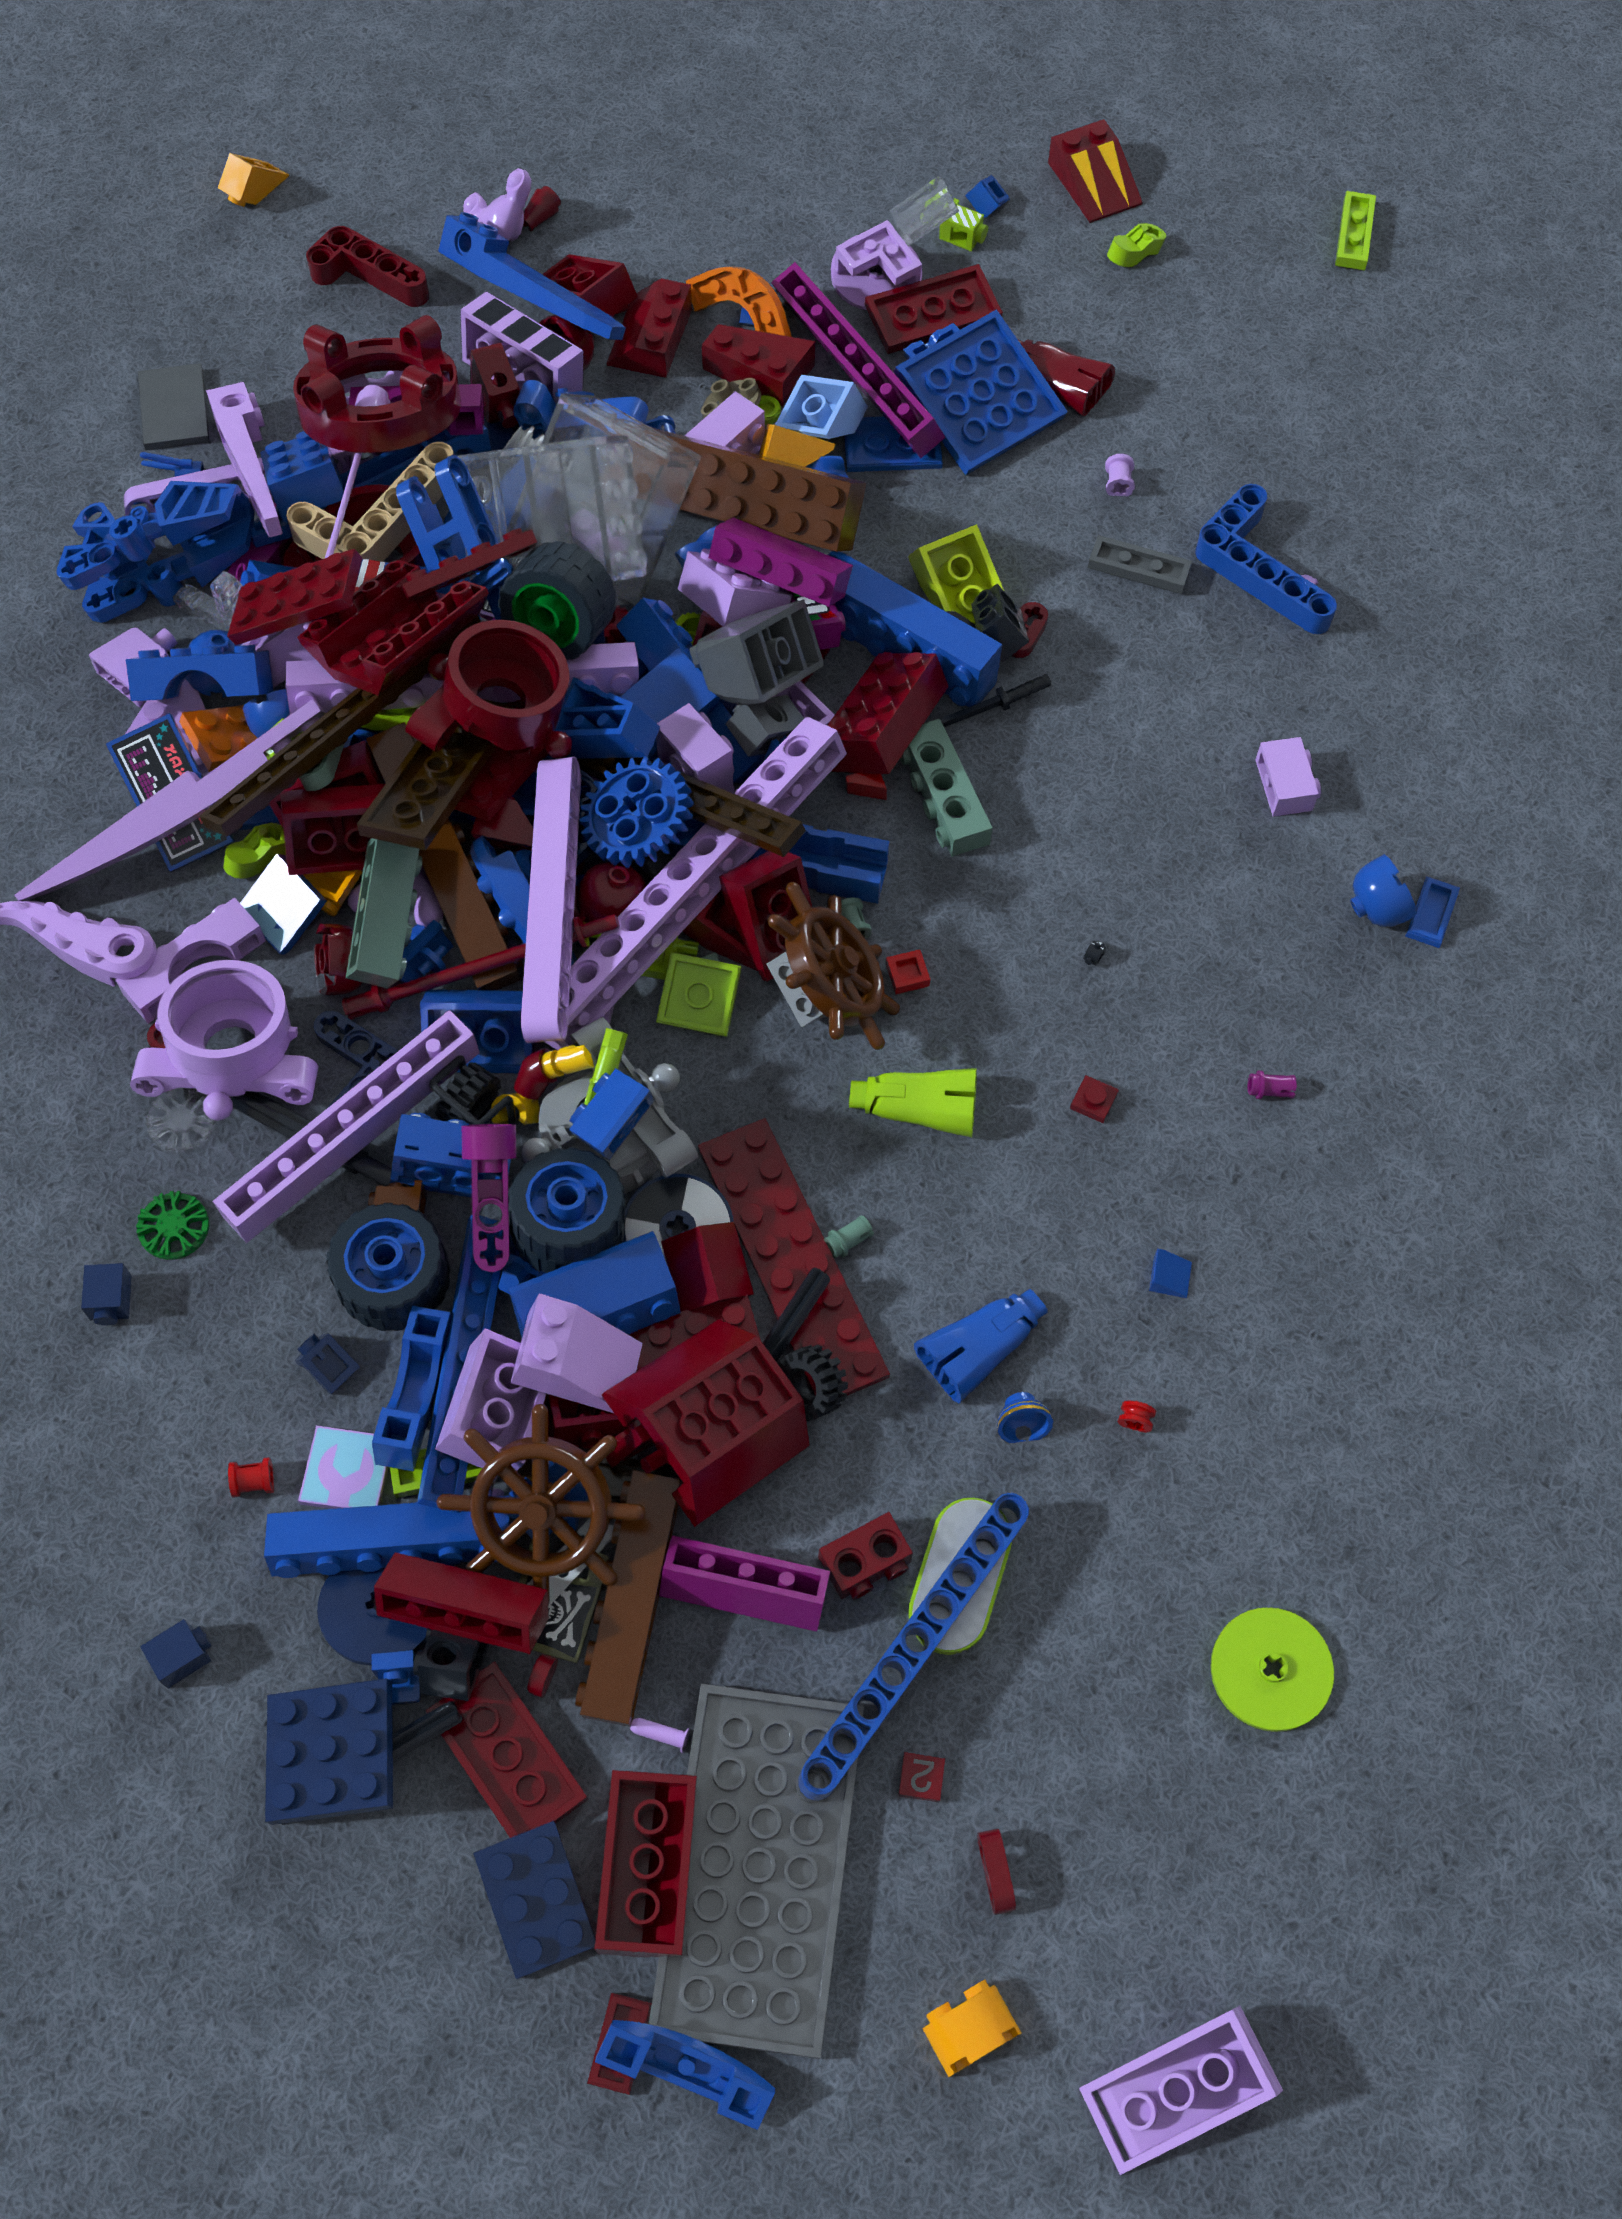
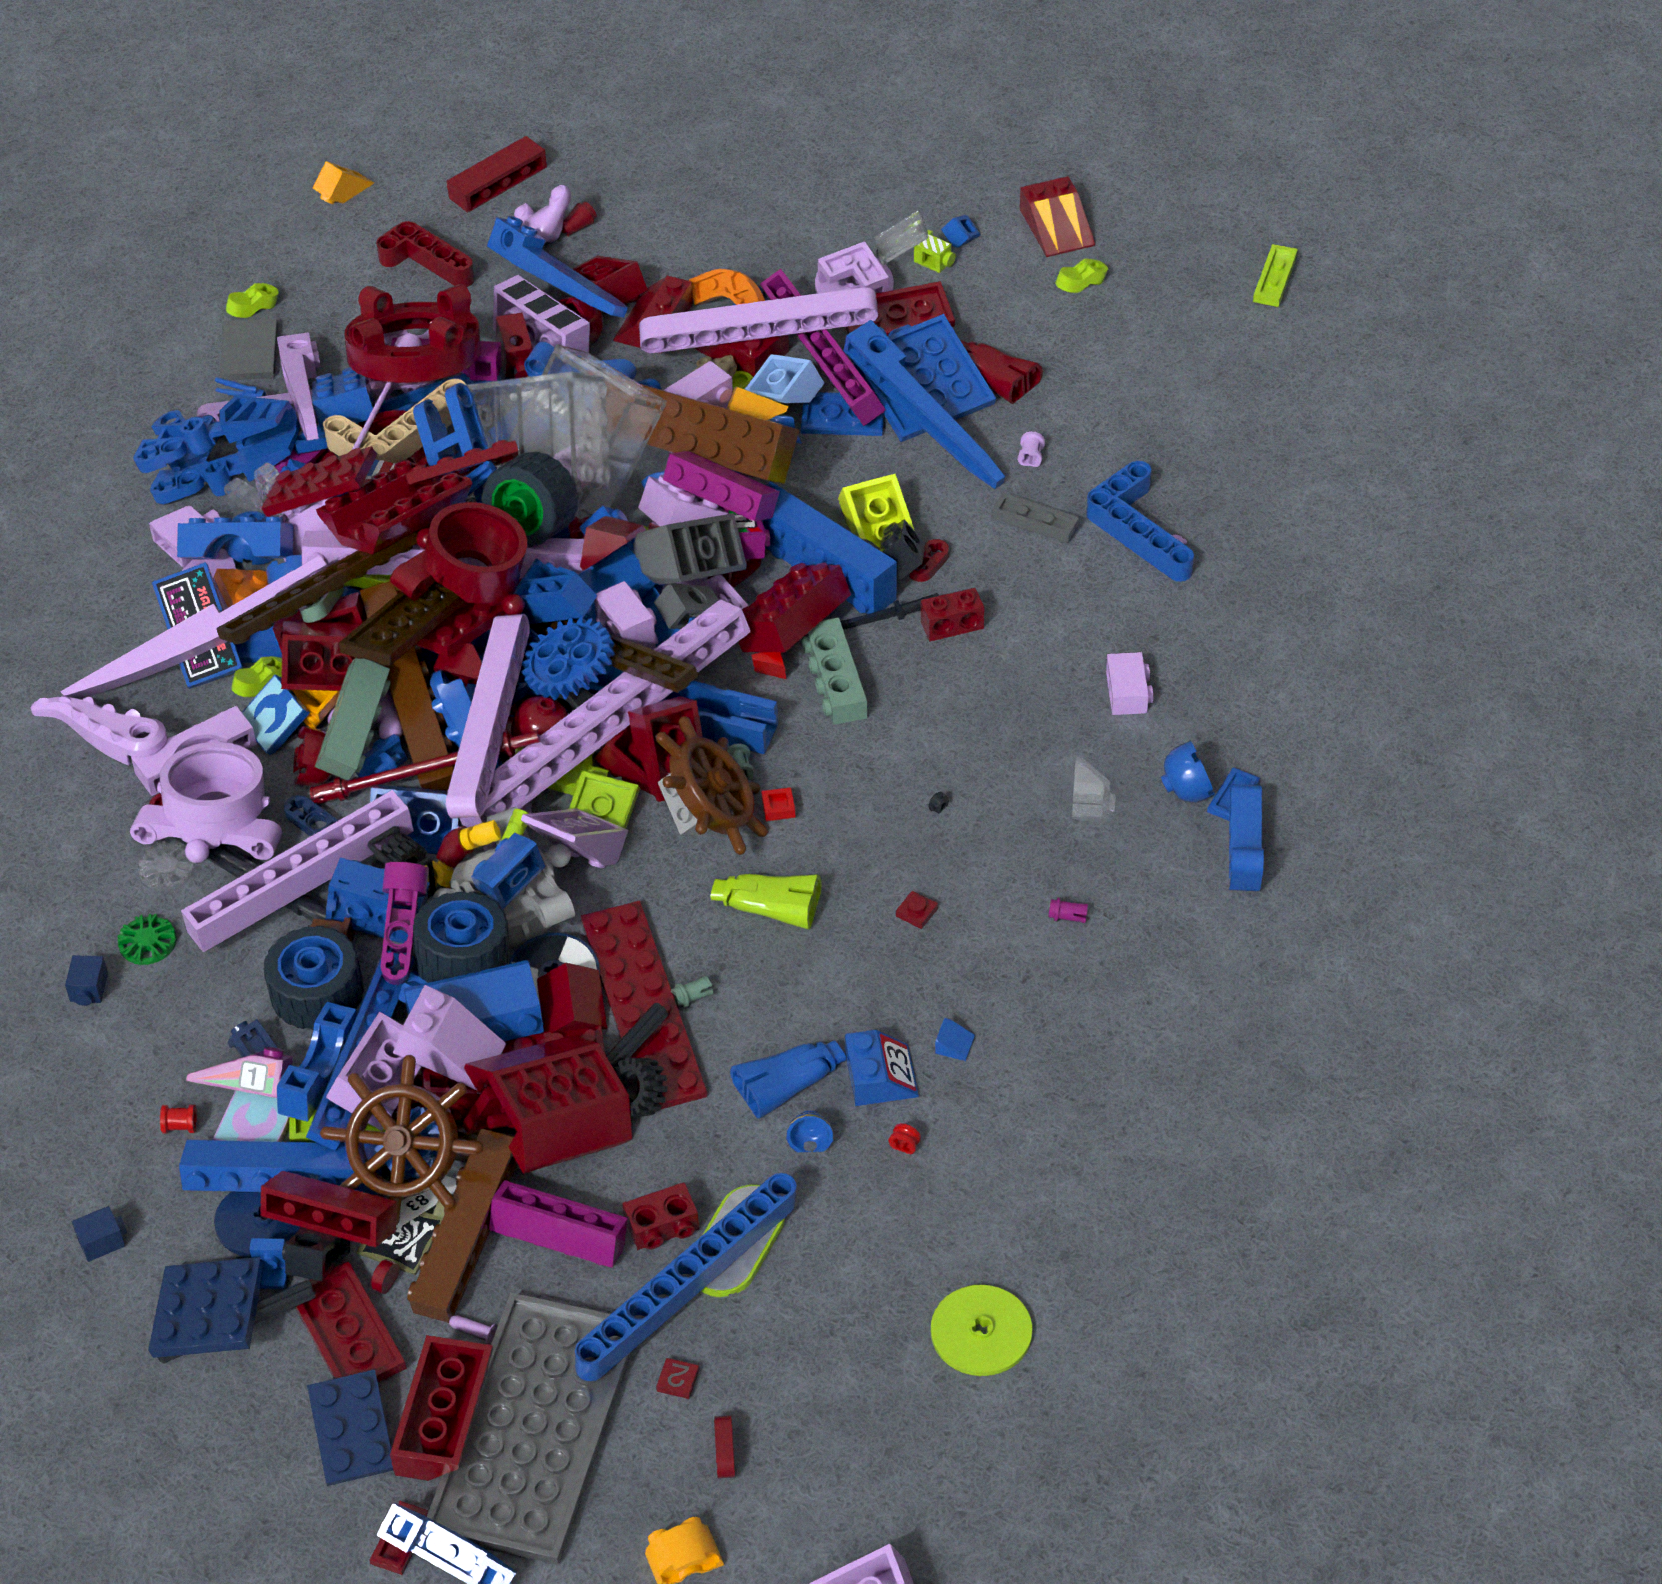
camera: 10 degrees right, 15 degrees down
none -> slope [186,1047,293,1098]
none -> lime piece [225,283,279,318]
none -> dark red brick [447,136,547,213]
none -> lavender slope [521,808,628,868]
none -> dark red slope [580,516,646,571]
none -> lavender beam [639,287,878,353]
none -> blue piece [843,320,1005,489]
none -> blue slope [845,1030,919,1106]
none -> dark red brick [921,588,984,642]
none -> clear slope [1072,757,1116,822]
none -> blue beam [1229,784,1264,891]

